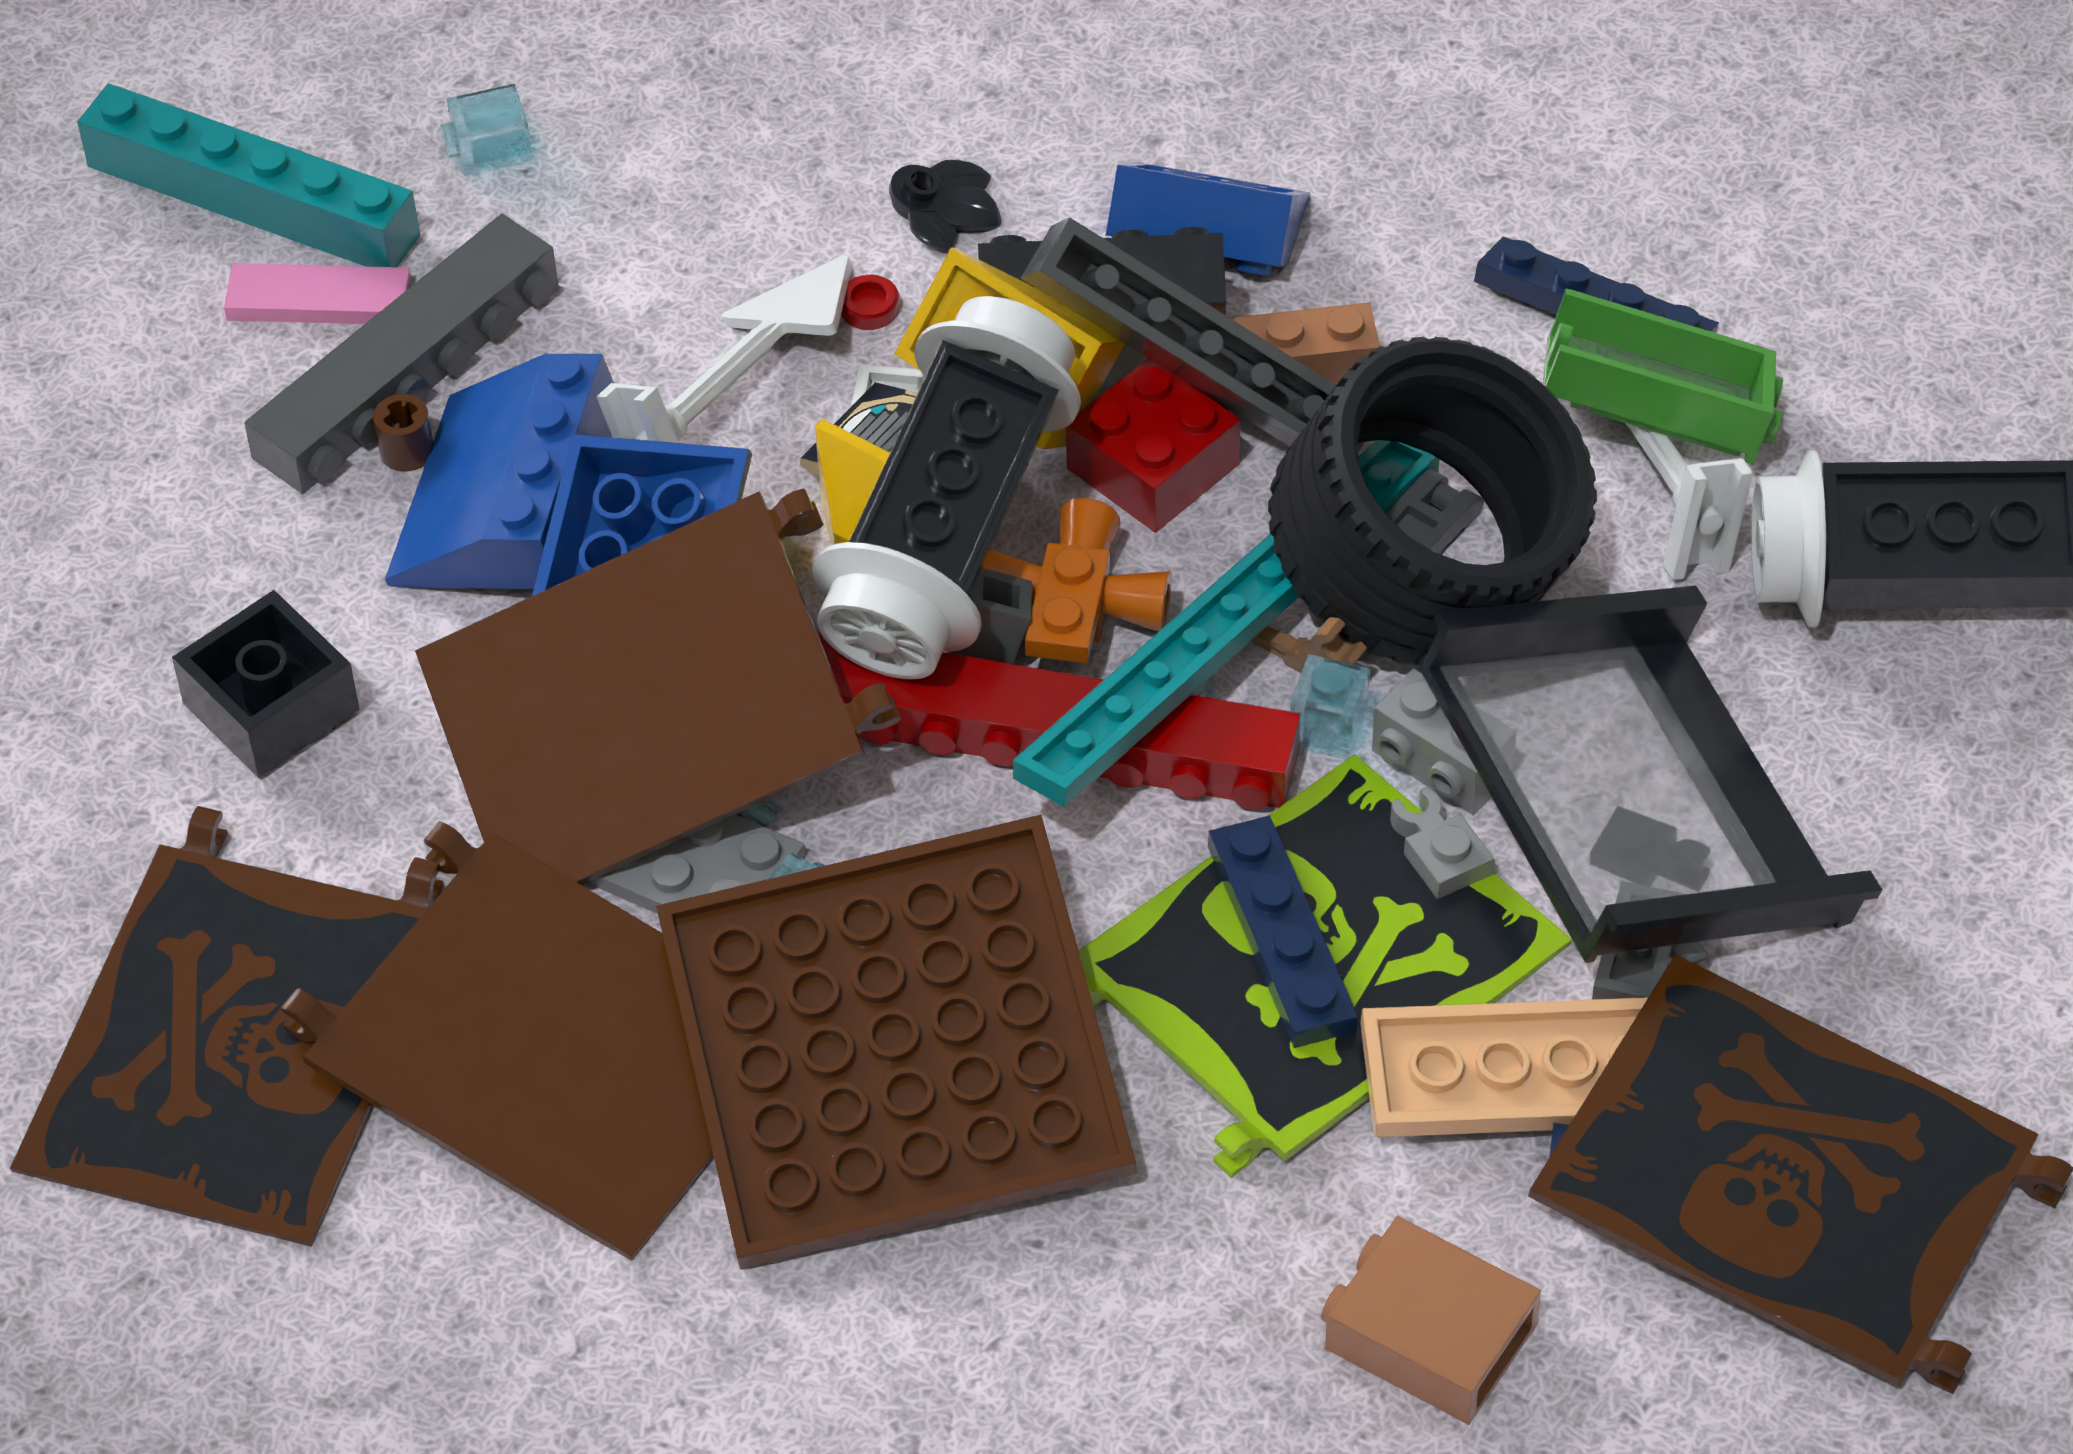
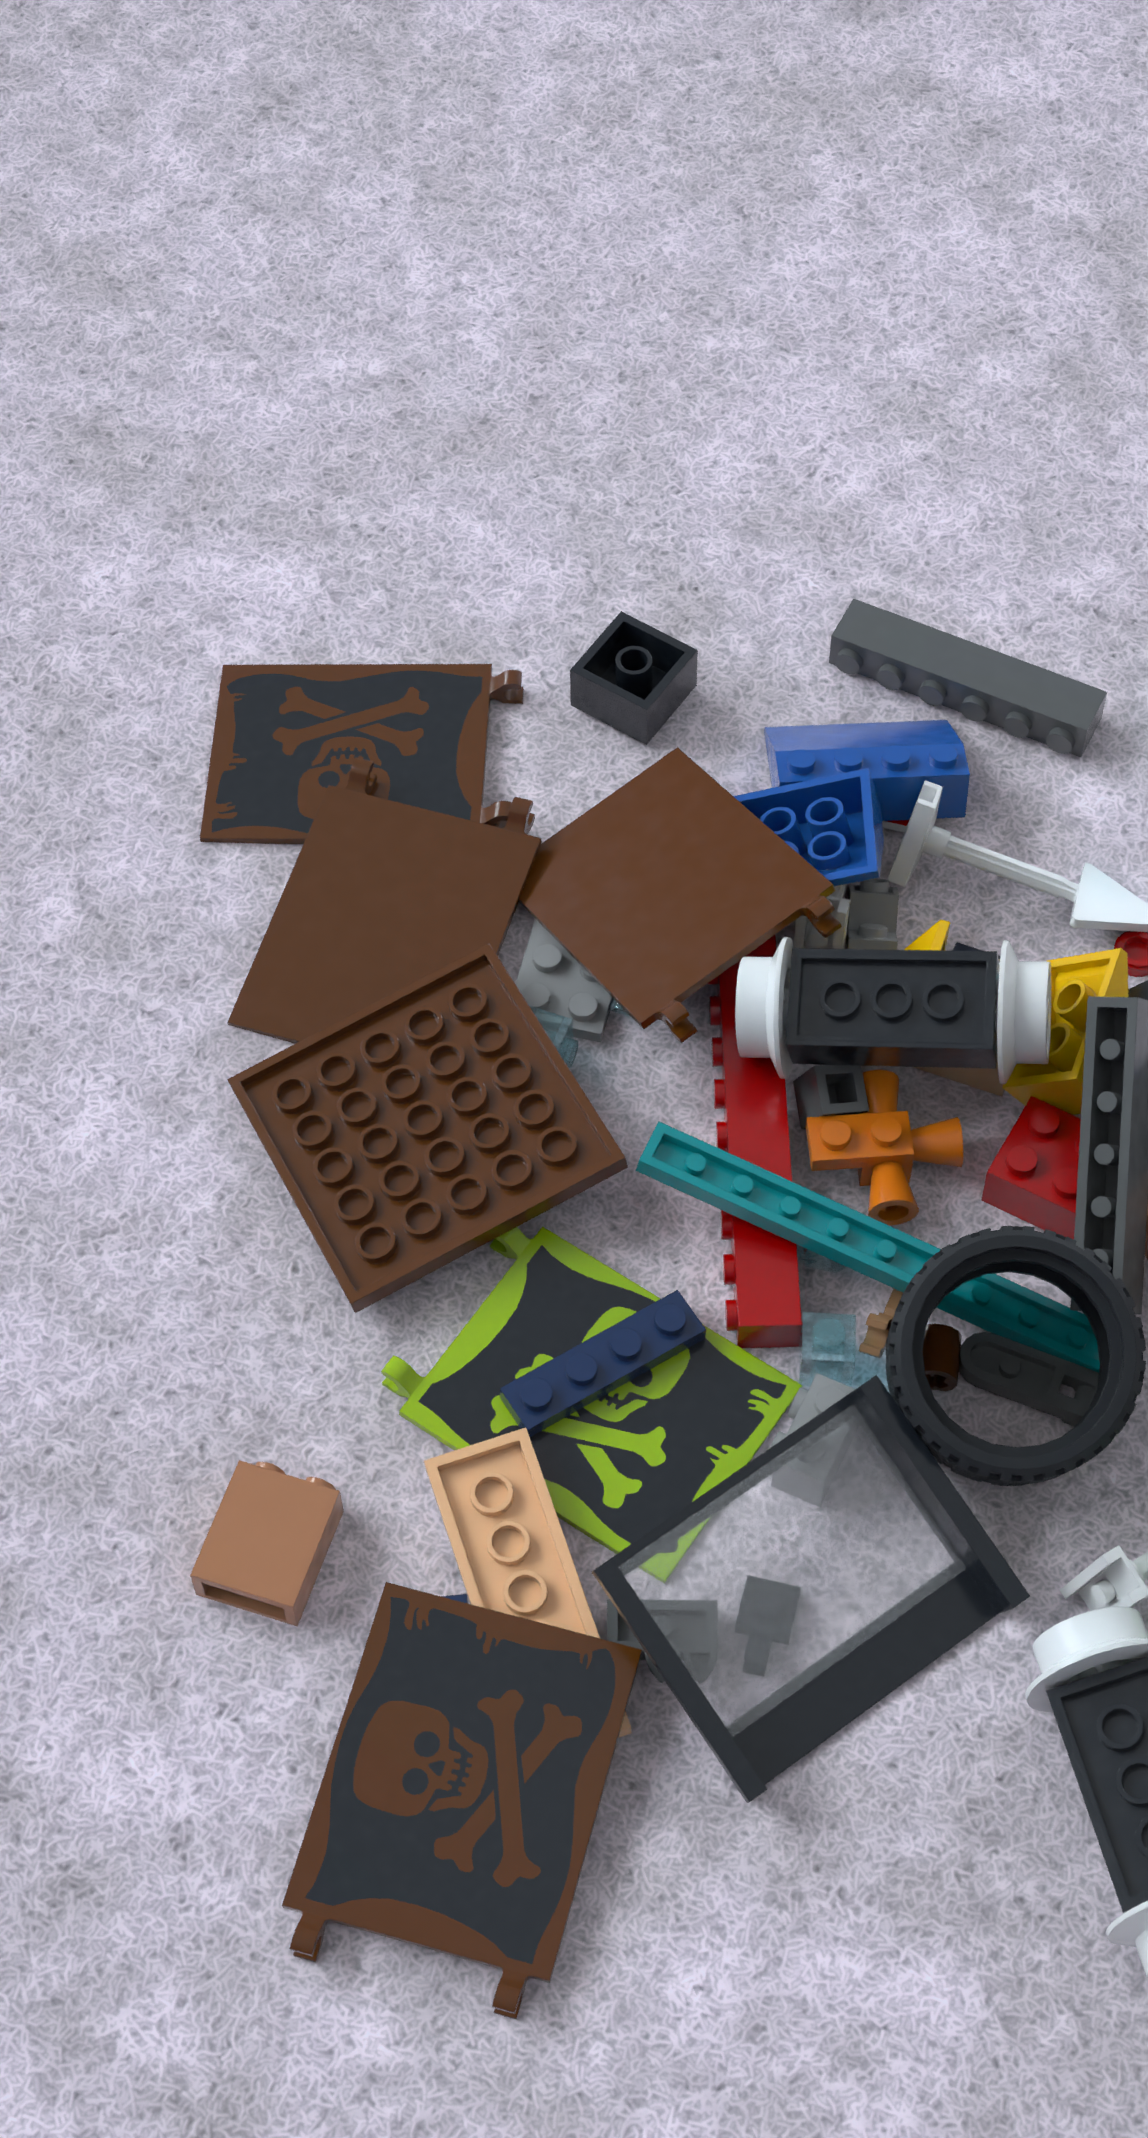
camera: 75 degrees right, 5 degrees up
teal brick [77,83,420,267] -> none
bright pink tile [224,263,412,324] -> none
reddish brown gear [373,394,433,472] -> none
light grey plate [1390,787,1495,899] -> none

